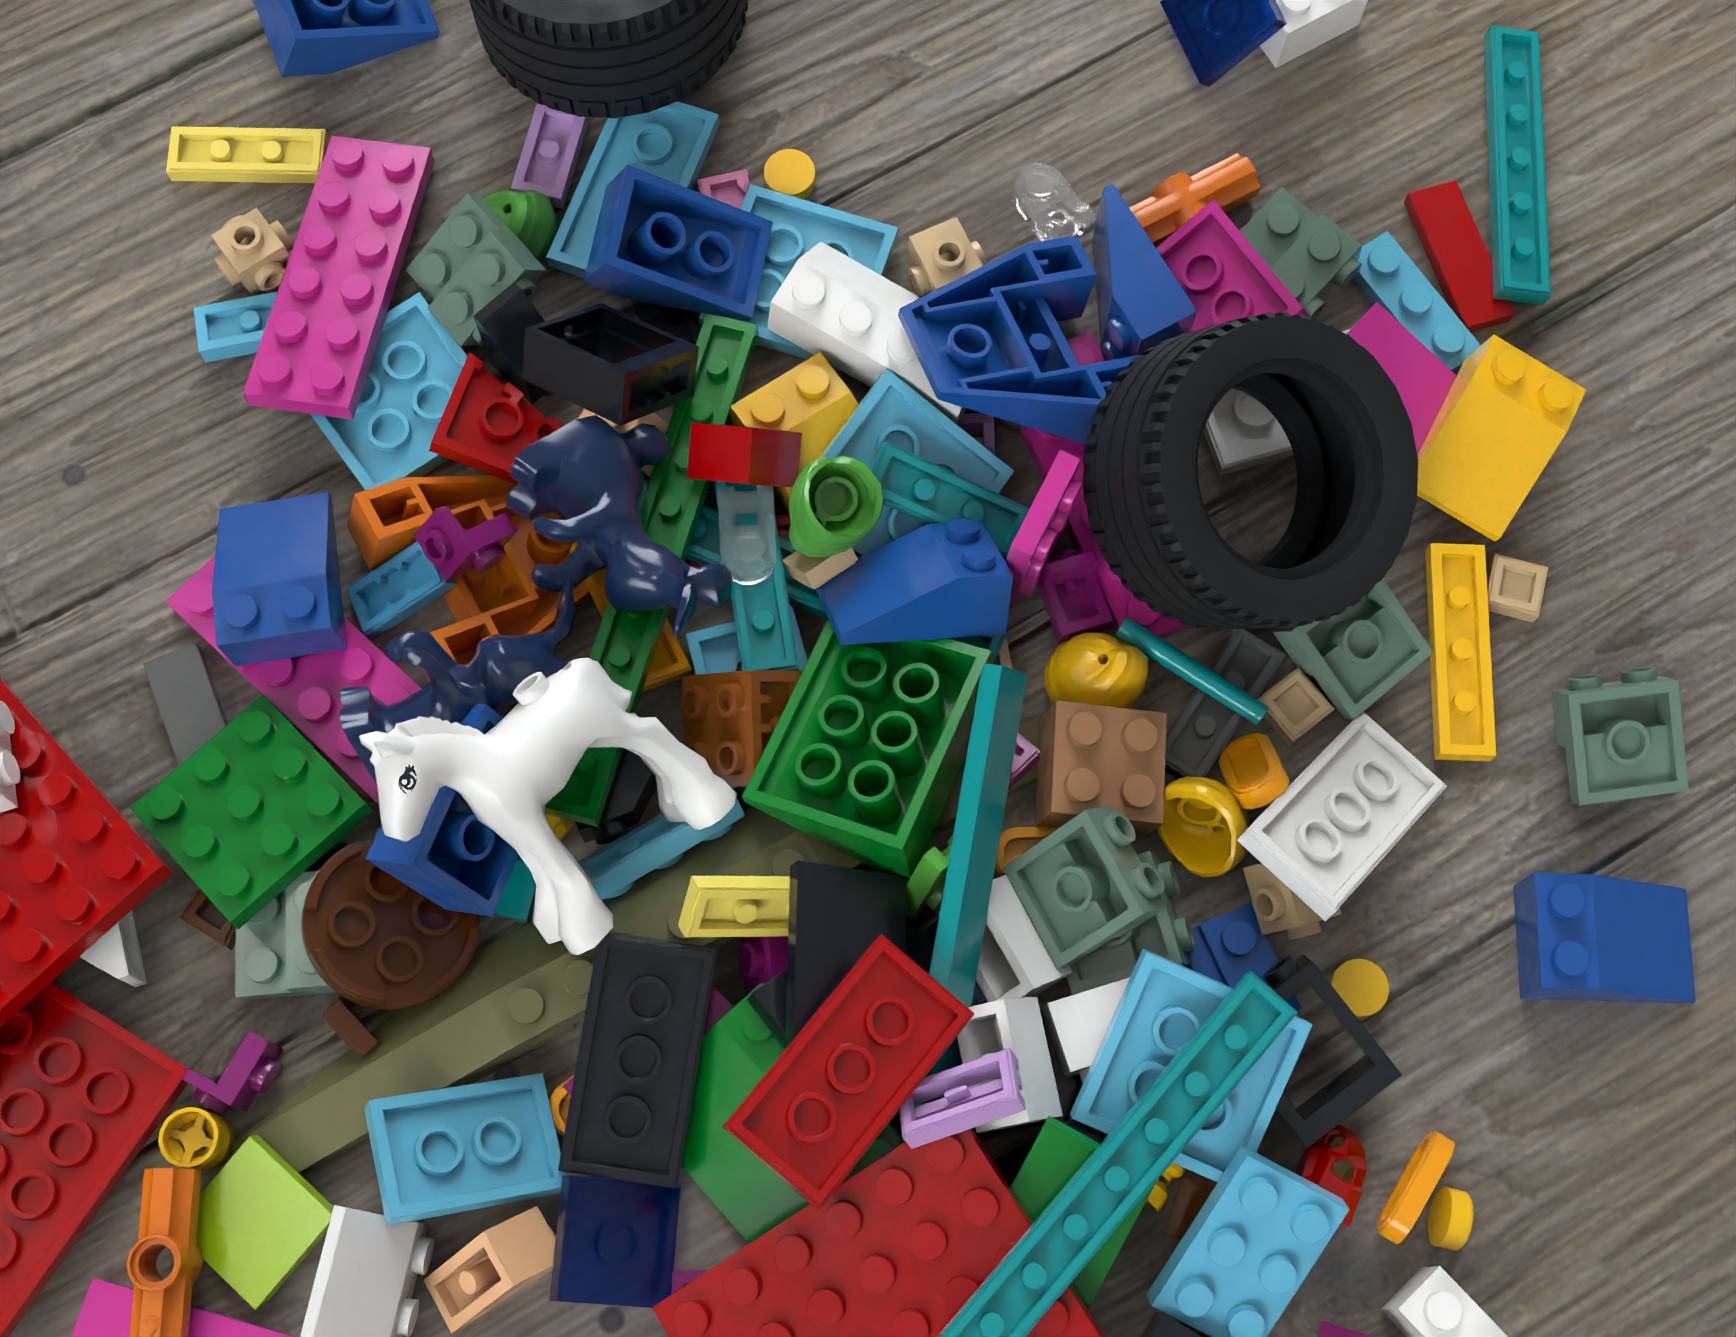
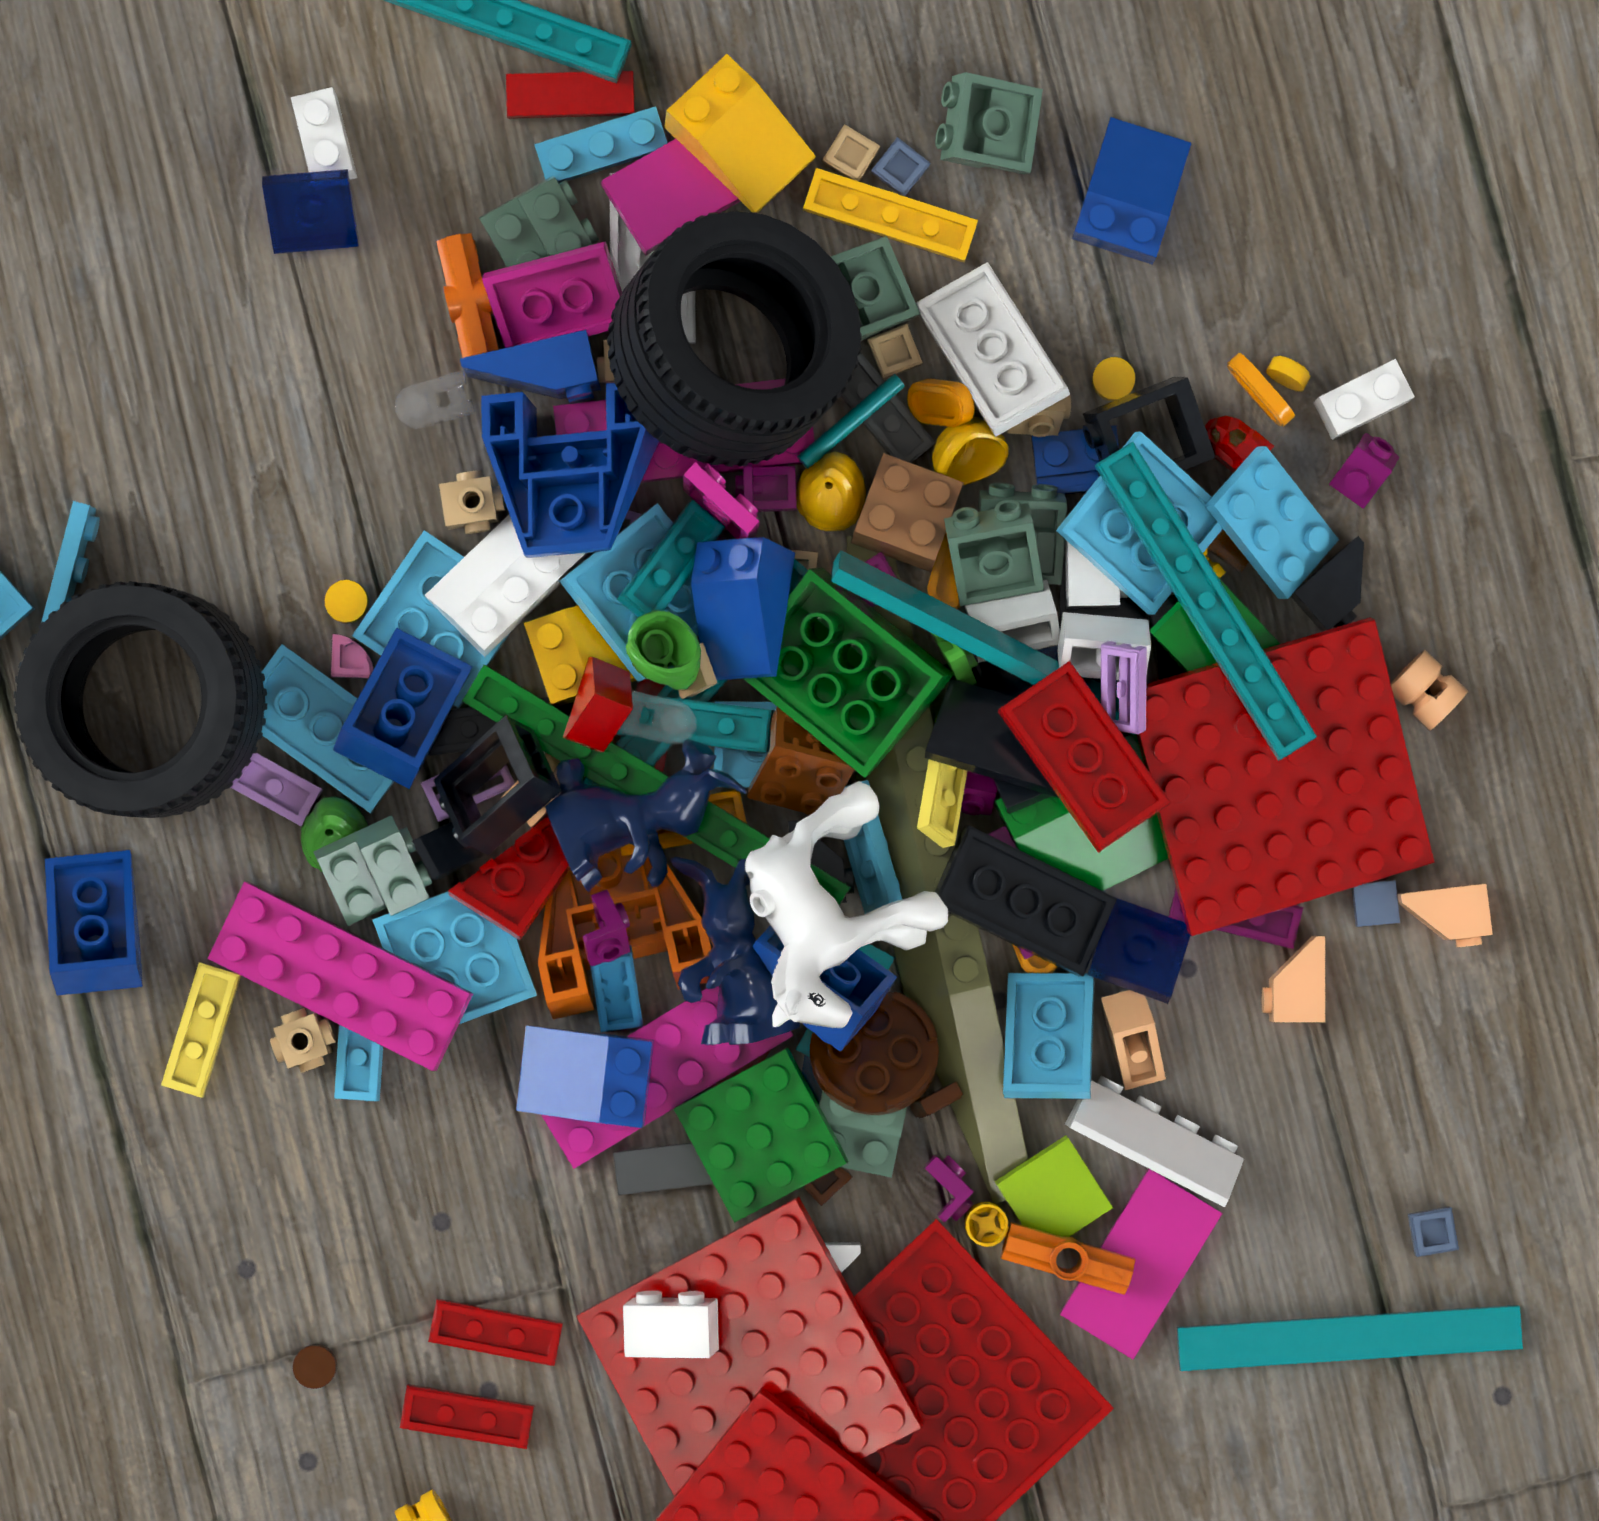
camera: 75 degrees left, 15 degrees up
none -> sand blue tile [871,137,931,197]

